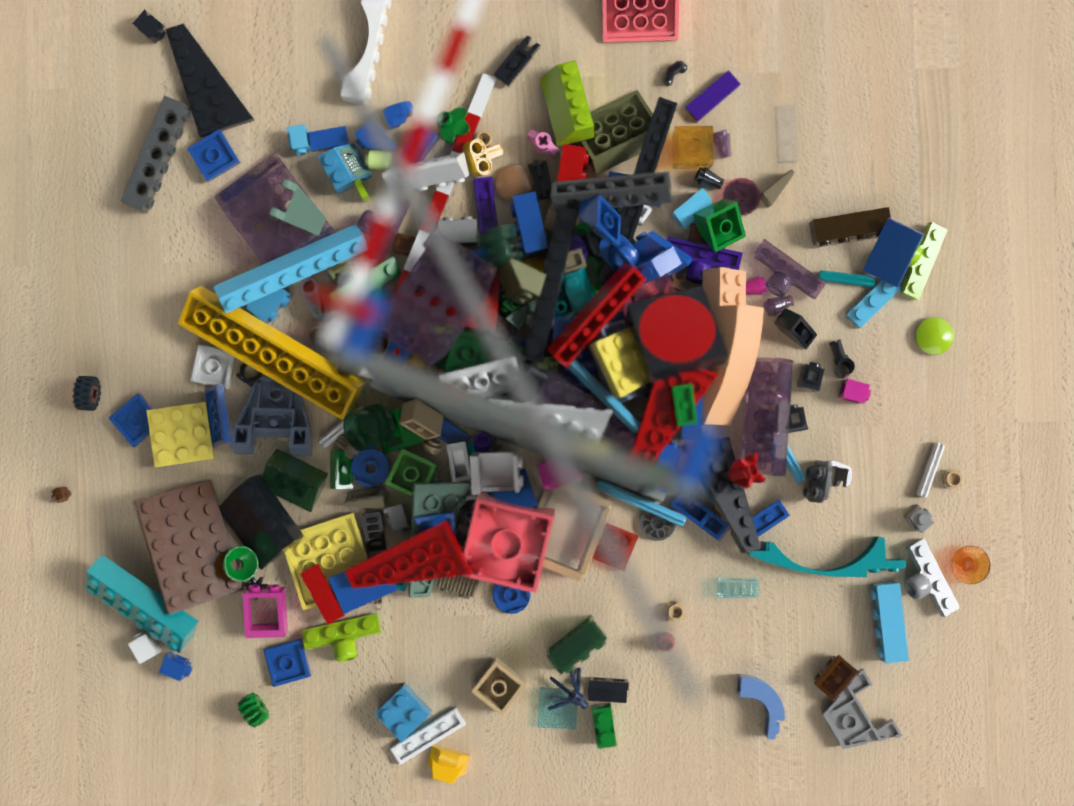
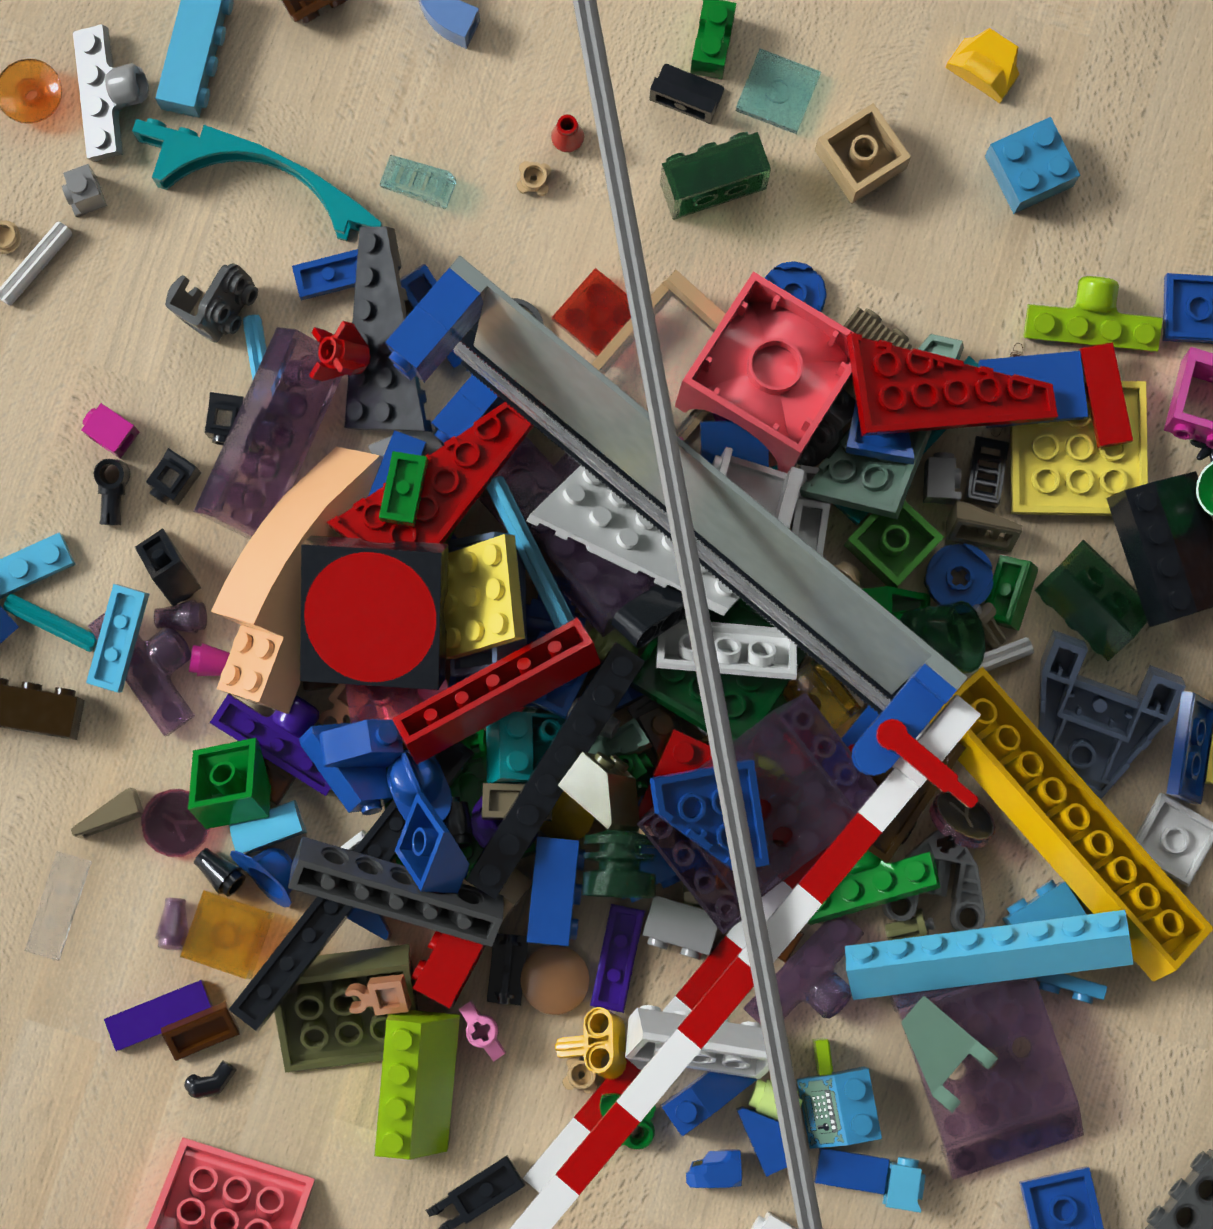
camera: 165 degrees left, 5 degrees down
black piece [236,363,263,387] -> none
white tile [390,707,466,765] -> none
dark blue plant [547,668,588,711] -> none
none -> medium azure plate [86,584,149,693]
none -> reddish brown tile [161,1001,240,1061]
none -> blue piece [230,848,293,907]
none -> nougat plate [345,974,412,1016]
none -> blue plate [649,759,770,870]
none -> dark azure plate [1031,974,1108,1004]

